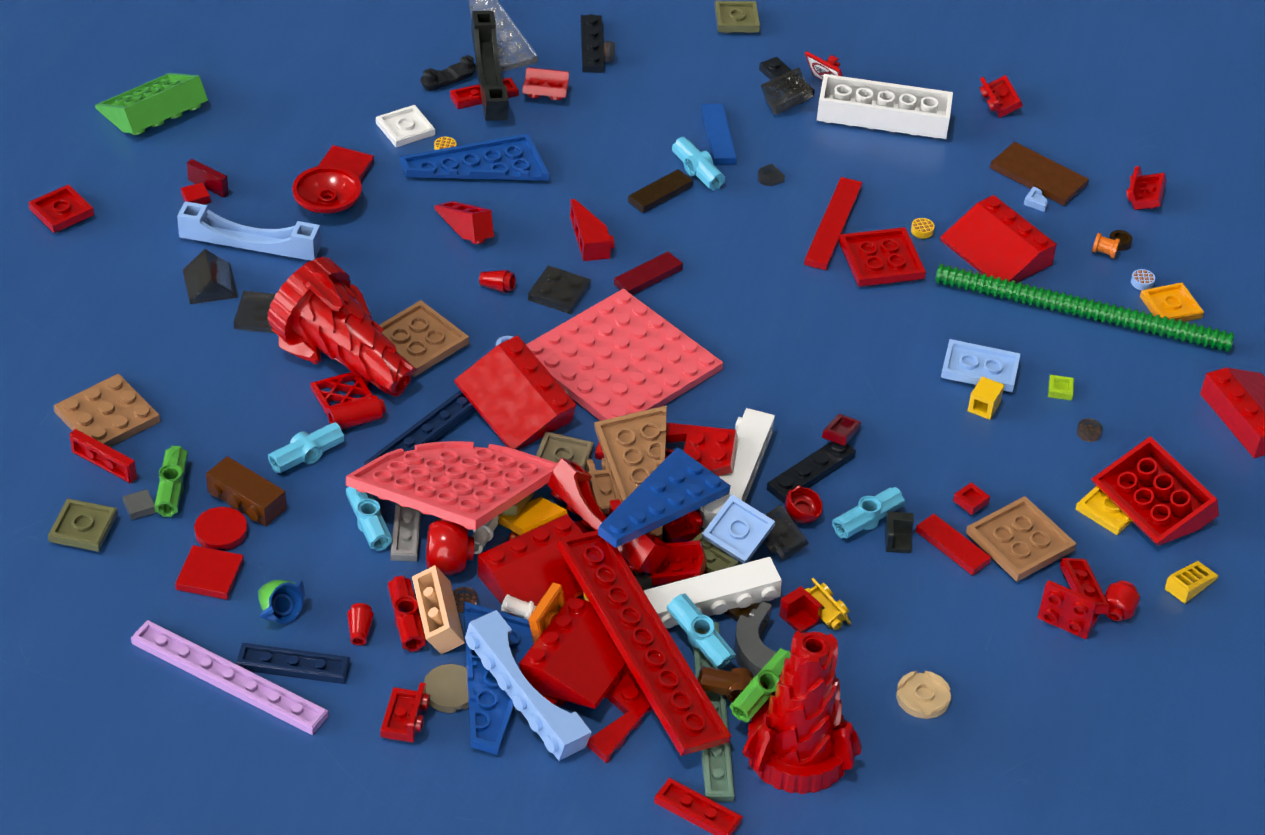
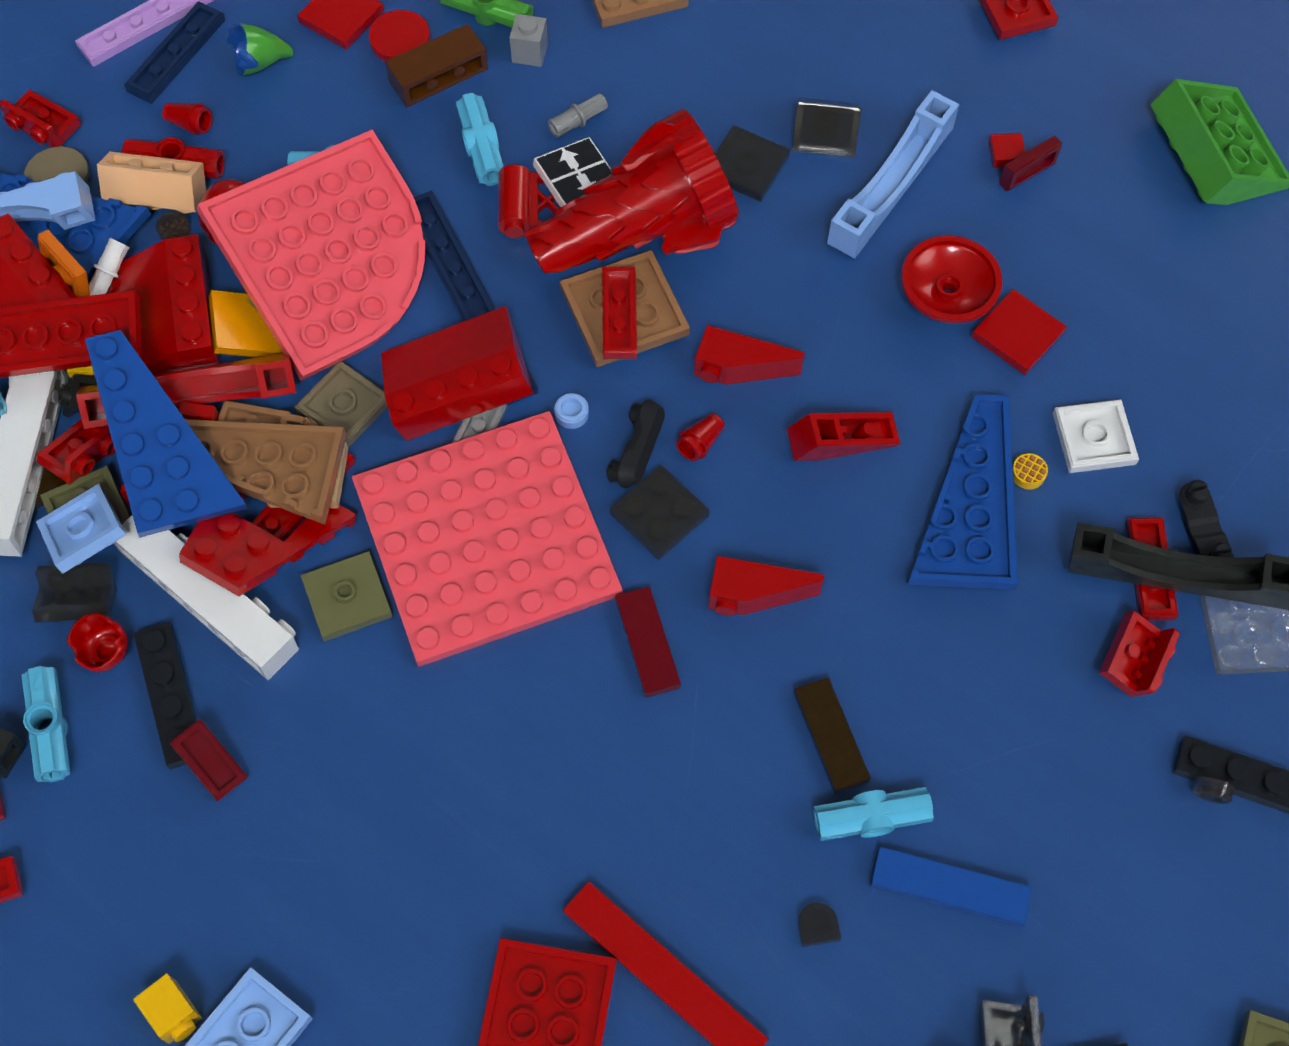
camera: 115 degrees right, 20 degrees up
none -> olive plate [301,551,393,642]
none -> light grey brick [509,14,548,67]
none -> black tile [533,137,612,207]
none -> light grey axle [547,93,608,139]
none -> red tile [602,267,637,359]
none -> black piece [606,399,665,488]
none -> red slope [694,325,805,385]

